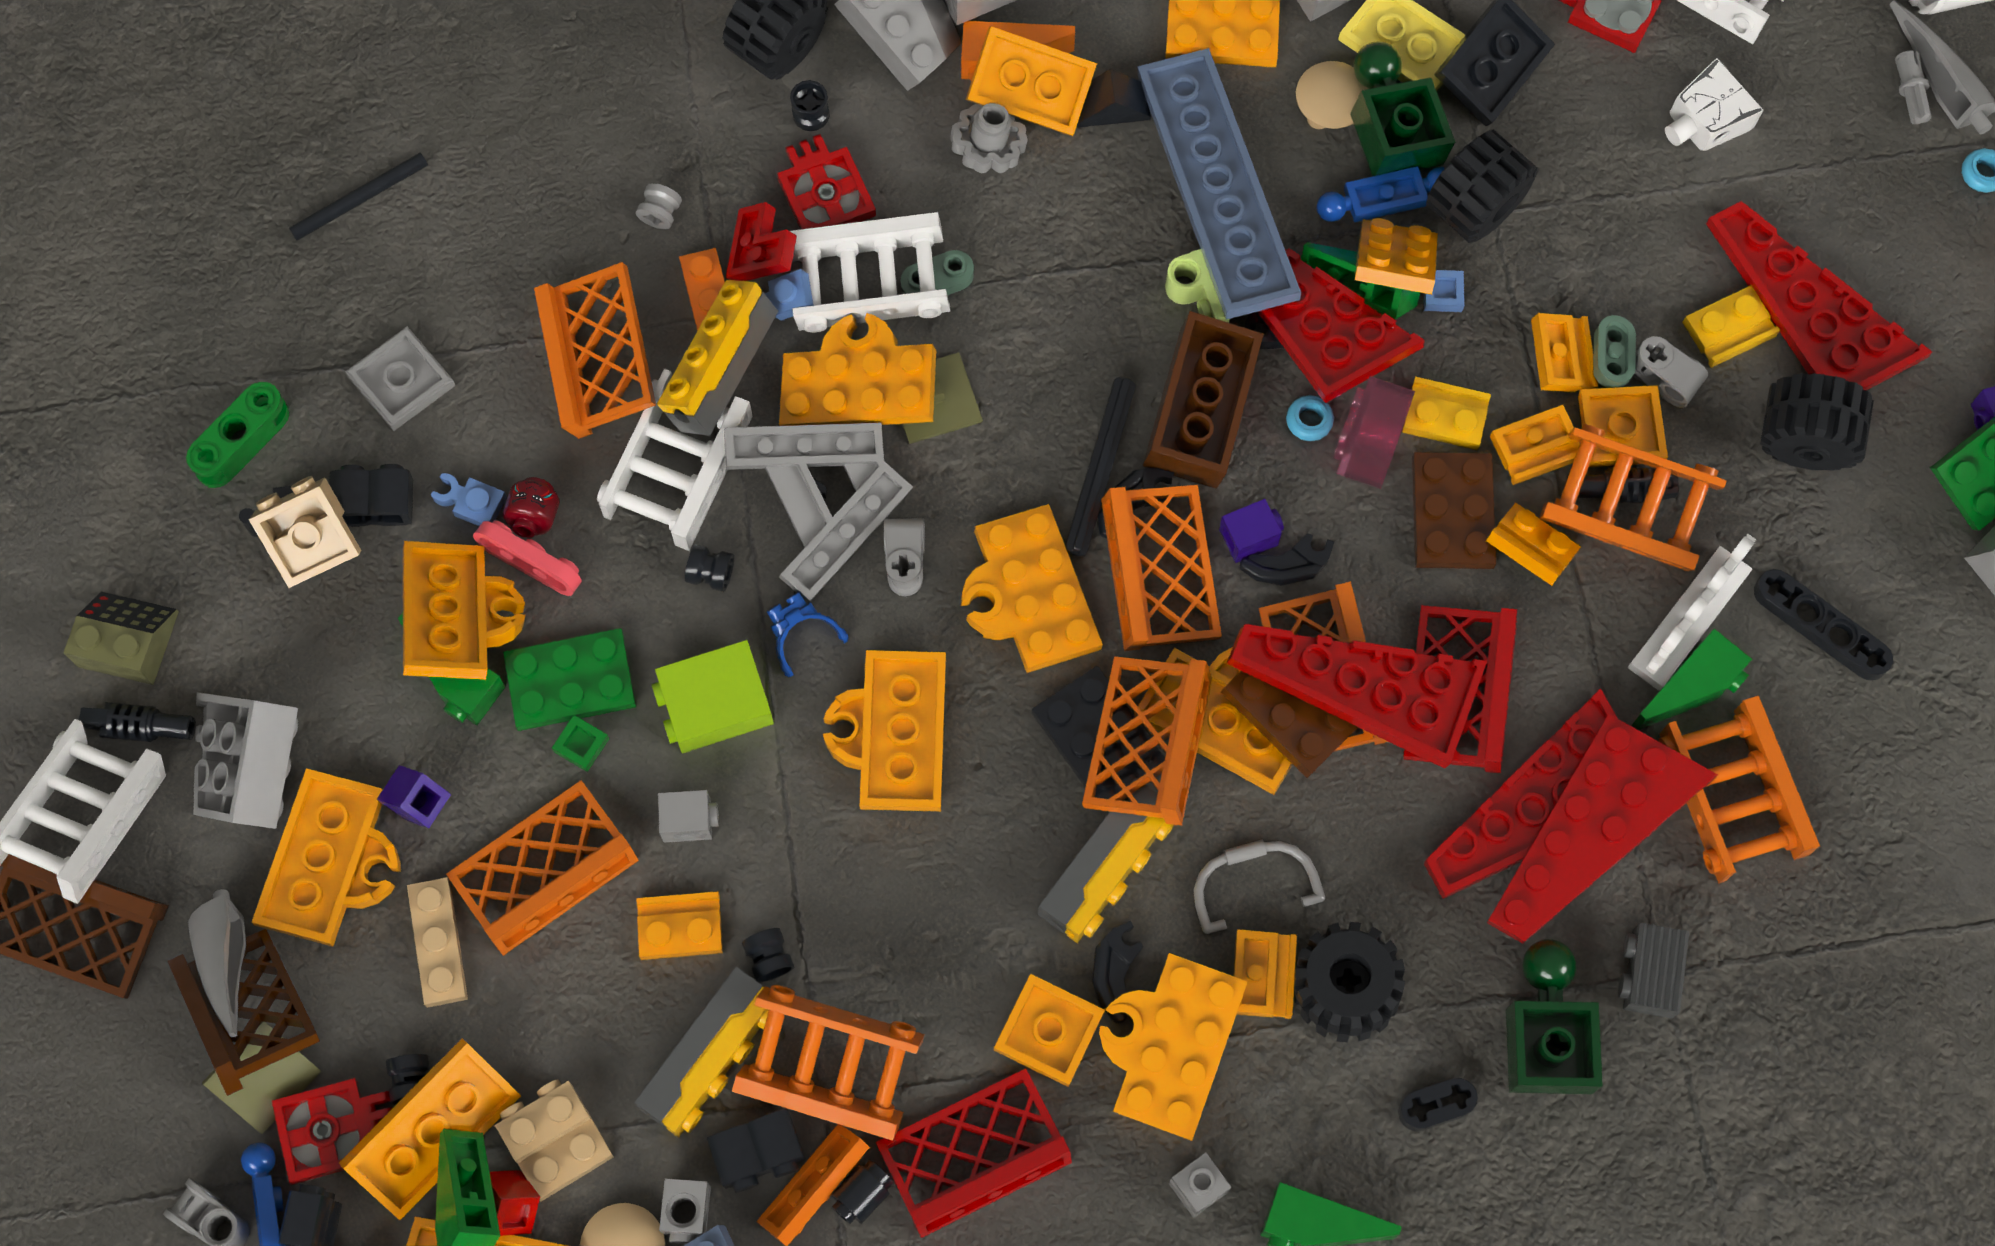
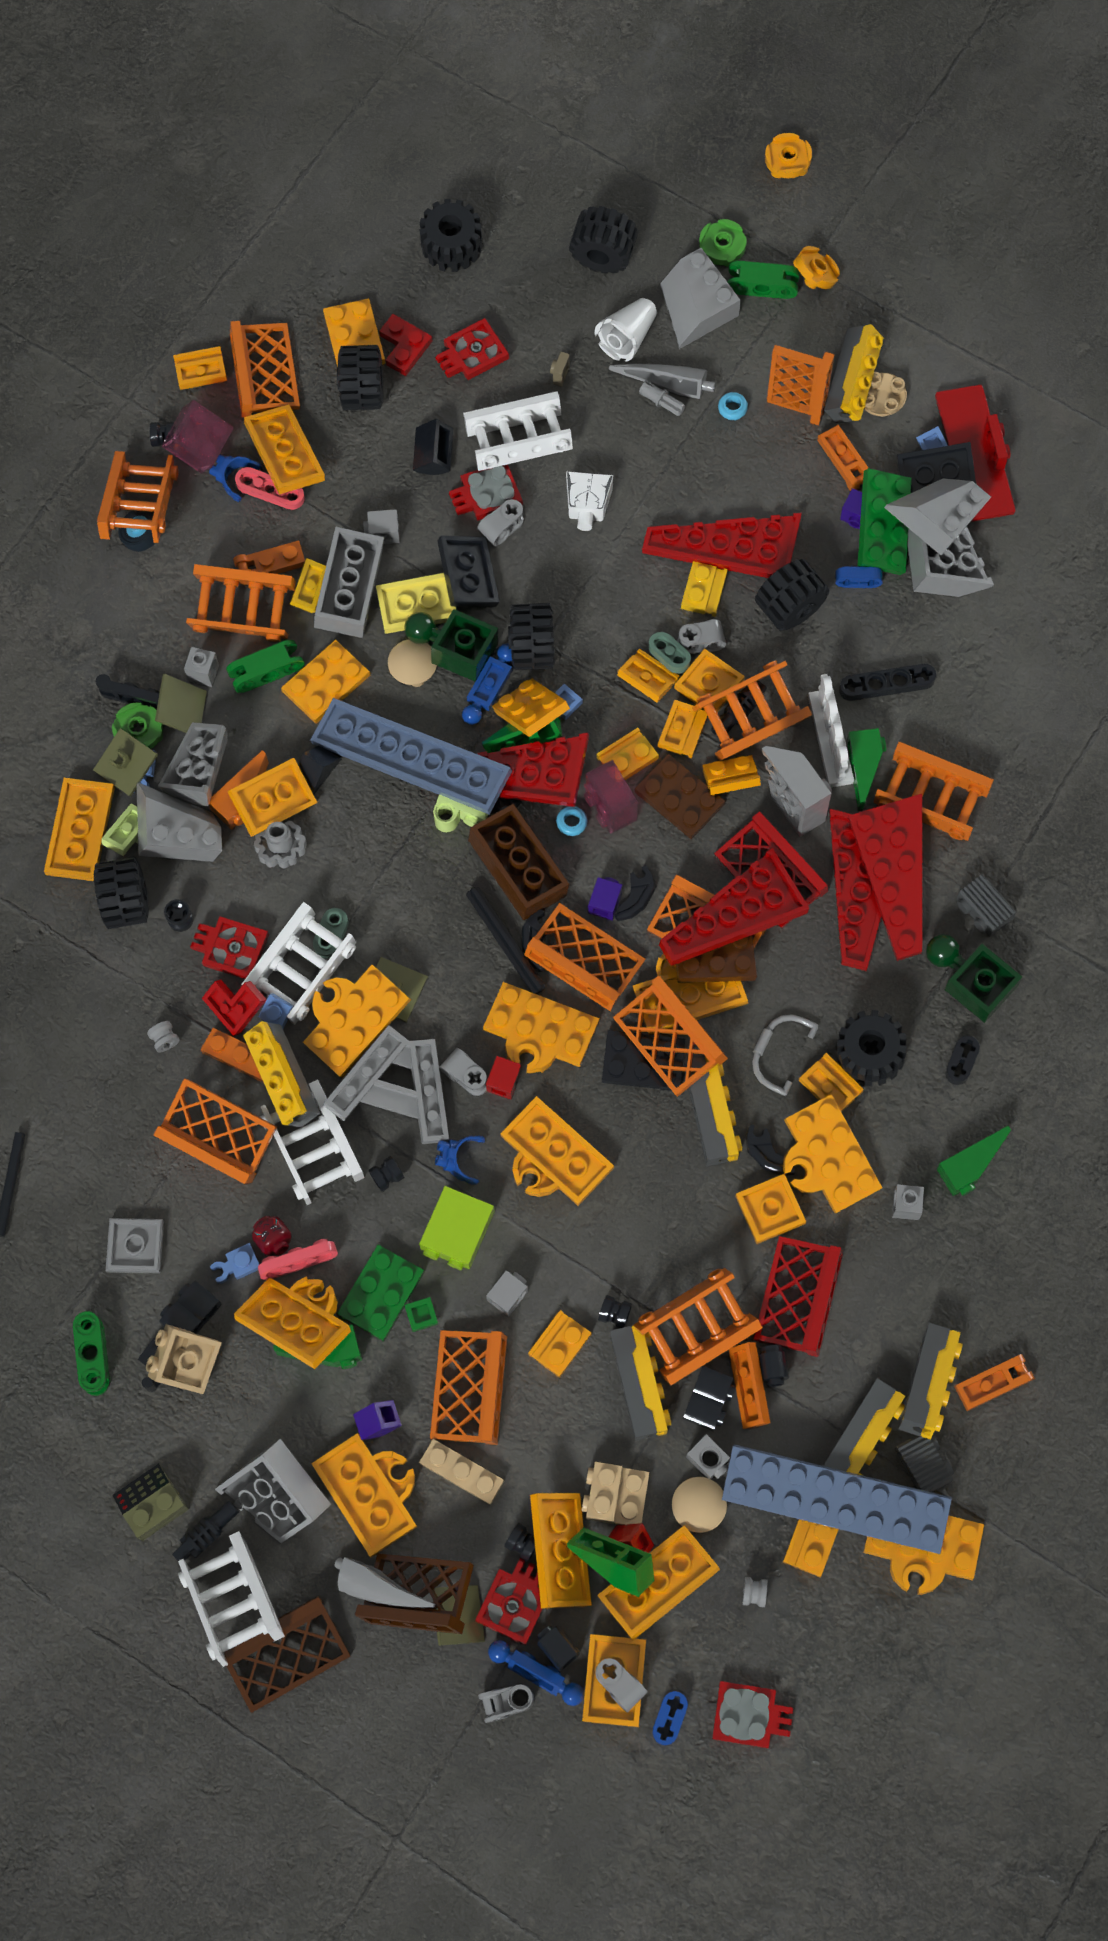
camera: 45 degrees left, 0 degrees up
none -> light grey piece [478,499,524,546]
none -> red panel [486,1056,521,1100]
none -> light grey wedge [762,746,832,837]
none -> blue beam [835,567,883,588]

